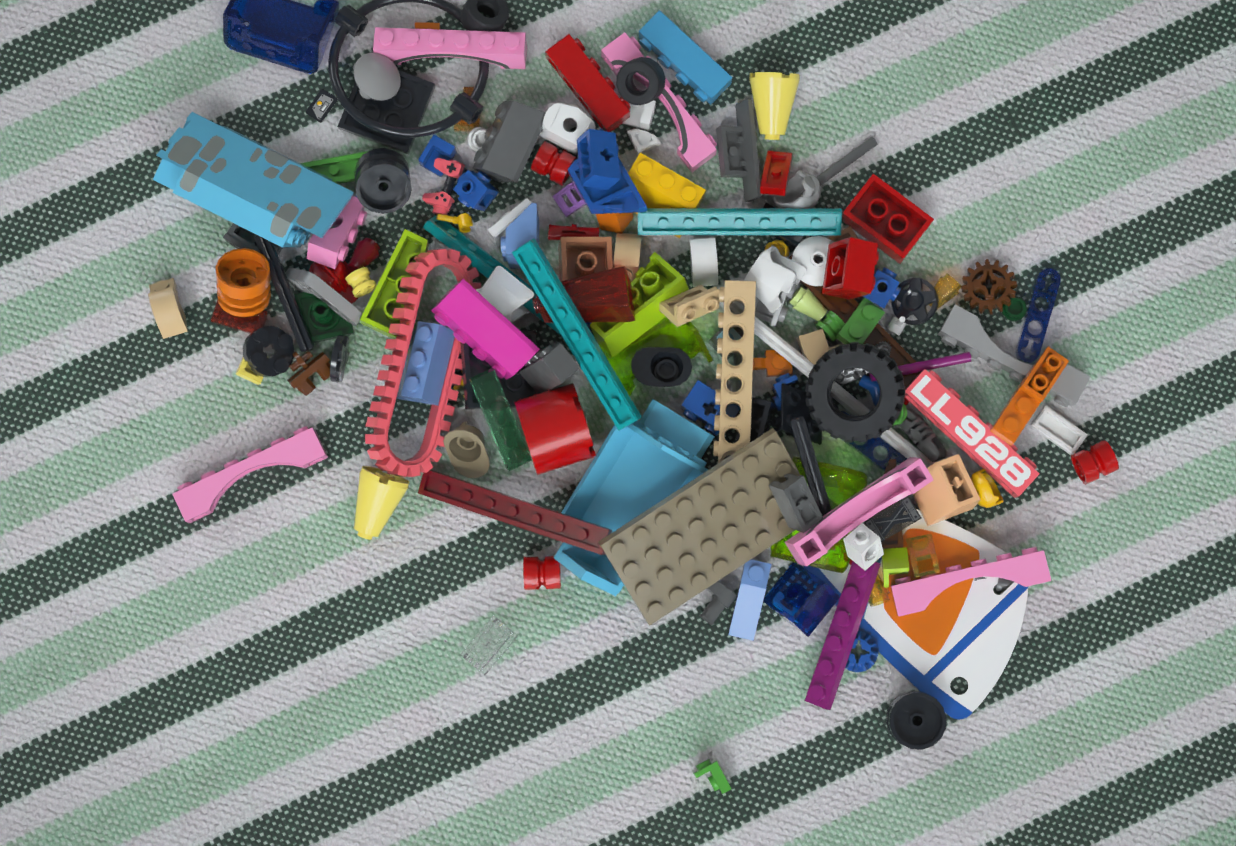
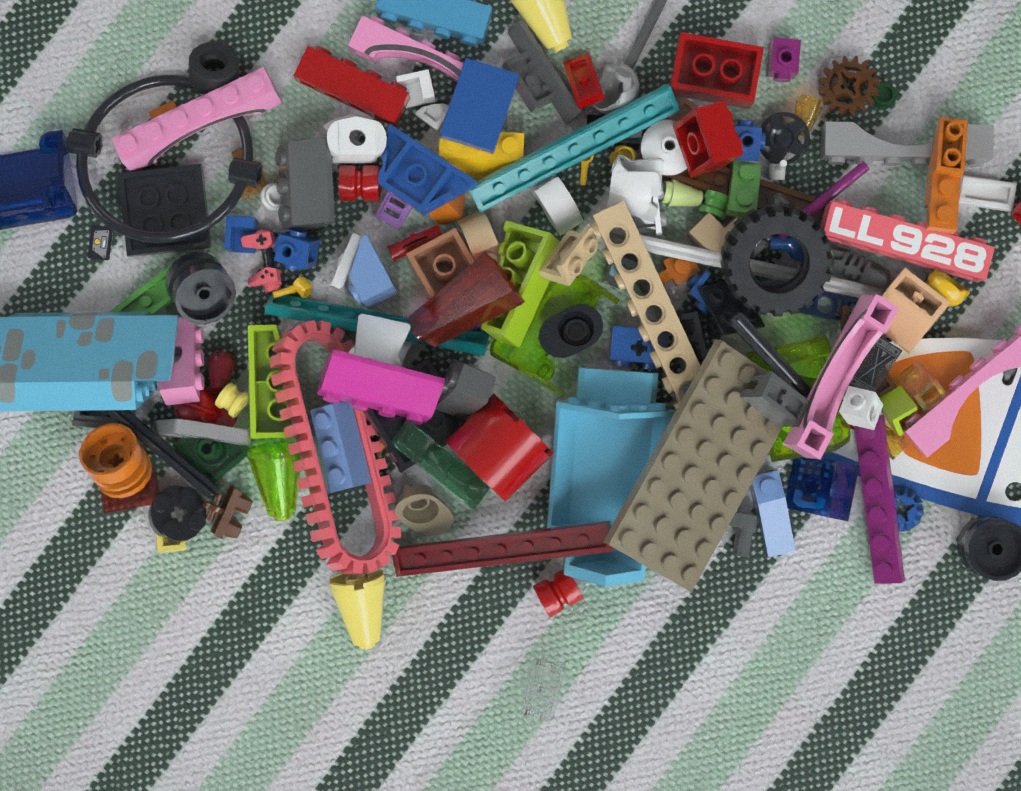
camera: 25 degrees left, 5 degrees up
tan brick [148,278,188,339] -> none
bright pink arch [173,426,328,523] -> none
black wheel [330,334,349,383] -> none
light grey dish [353,53,401,101] -> none
teal tile [512,238,642,431] -> none
blue brick [577,129,621,190] -> none
black tyre [616,57,666,106] -> none
bright green bracket [693,759,731,794] -> none
clear blue beam [1015,268,1061,364] -> none
none -> clear neon green cone [247,442,301,521]
none -> blue tile [440,58,520,154]
none -> yellow hand [579,155,594,185]
none -> magenta brick [766,37,801,82]

